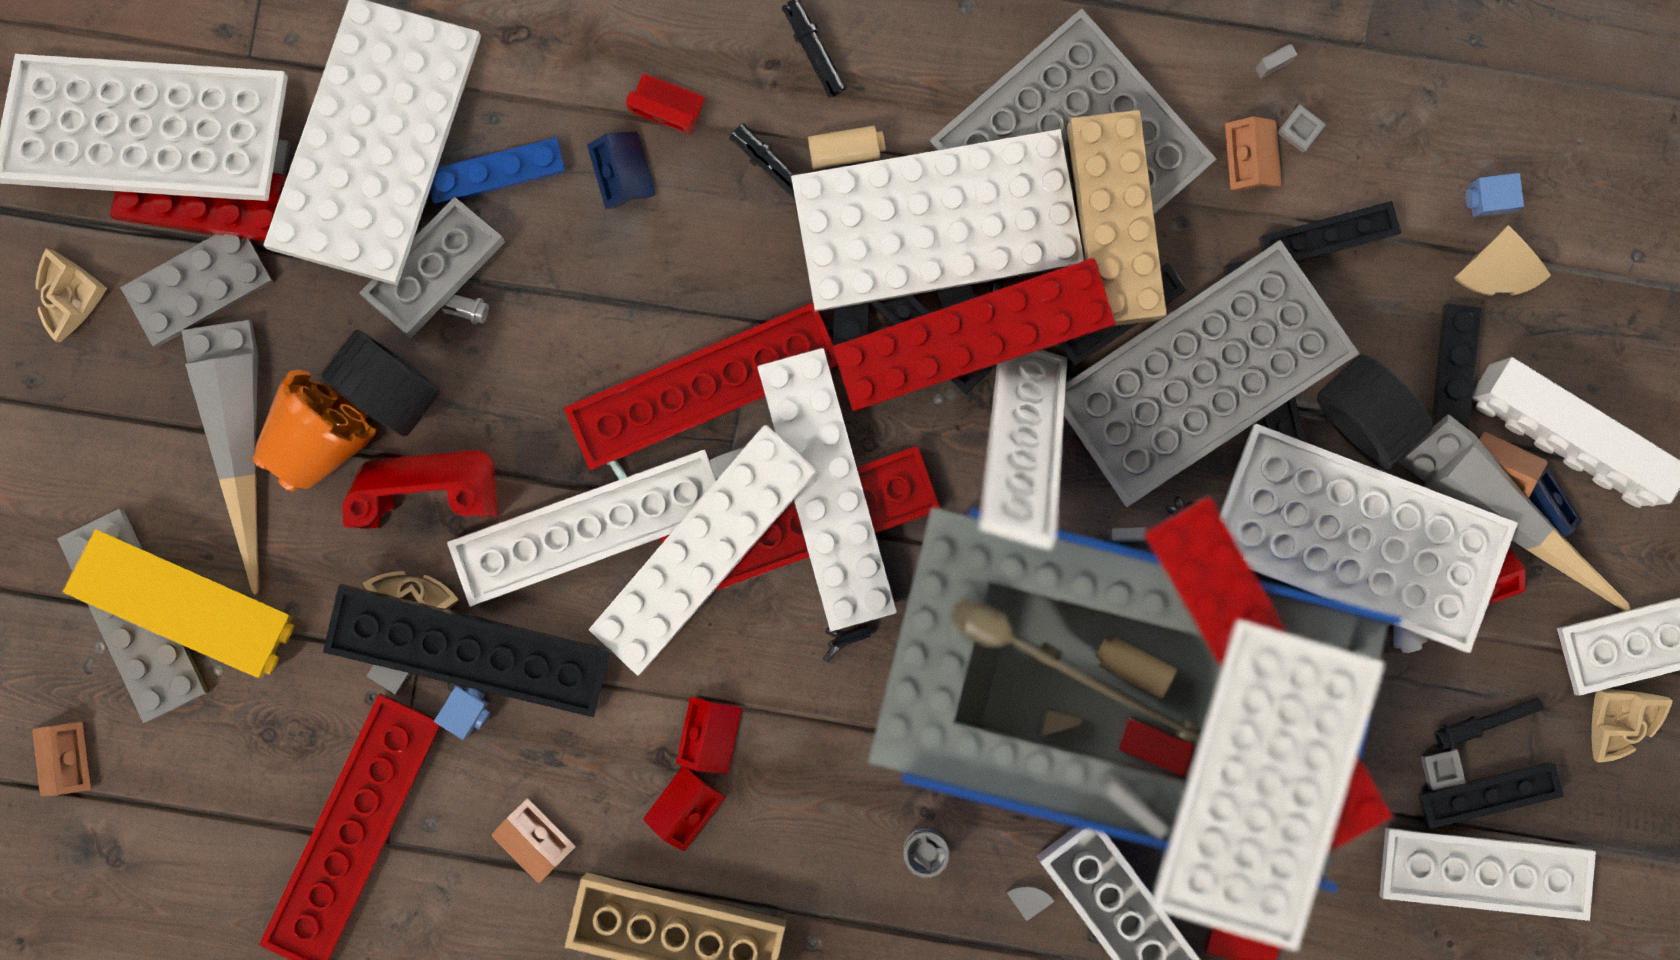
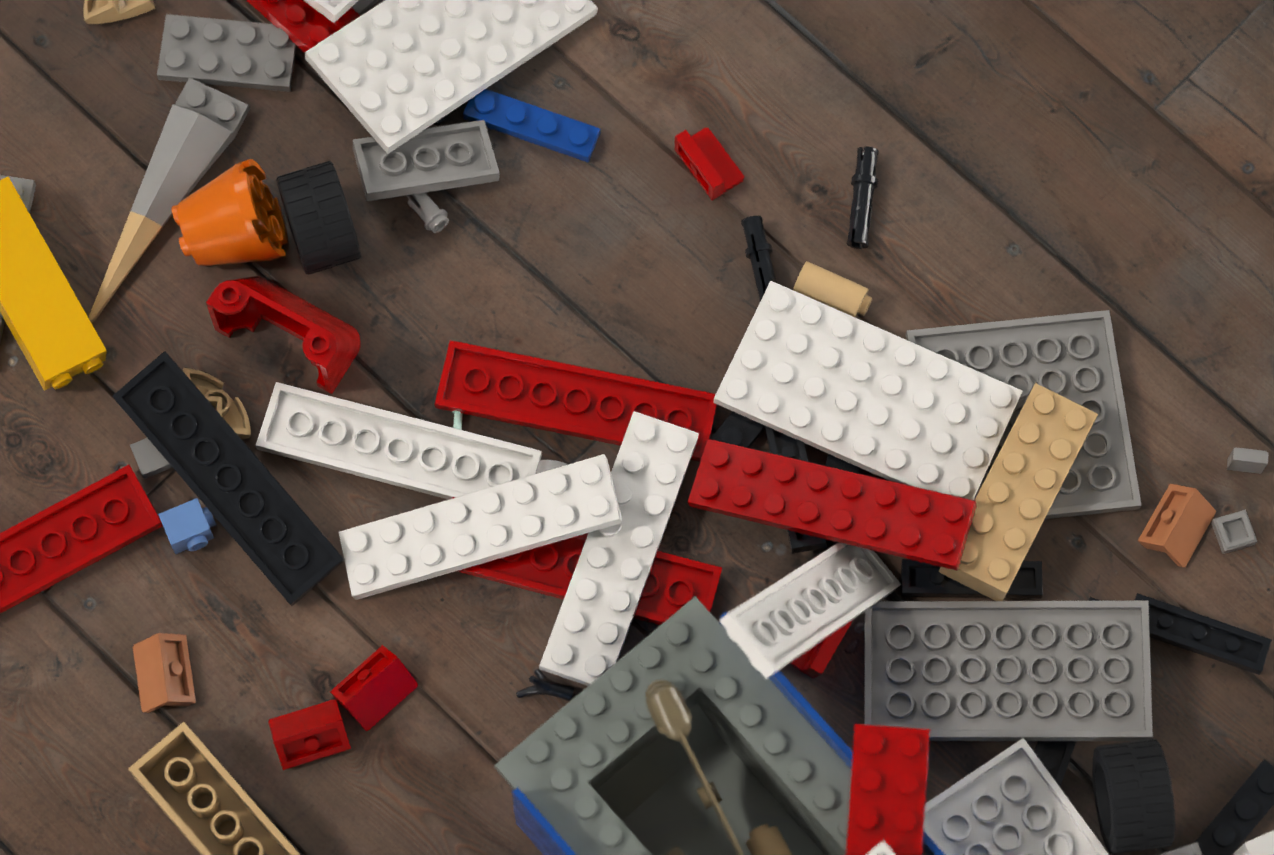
camera: 30 degrees right, 15 degrees down
dark blue panel [587,132,656,209] -> none

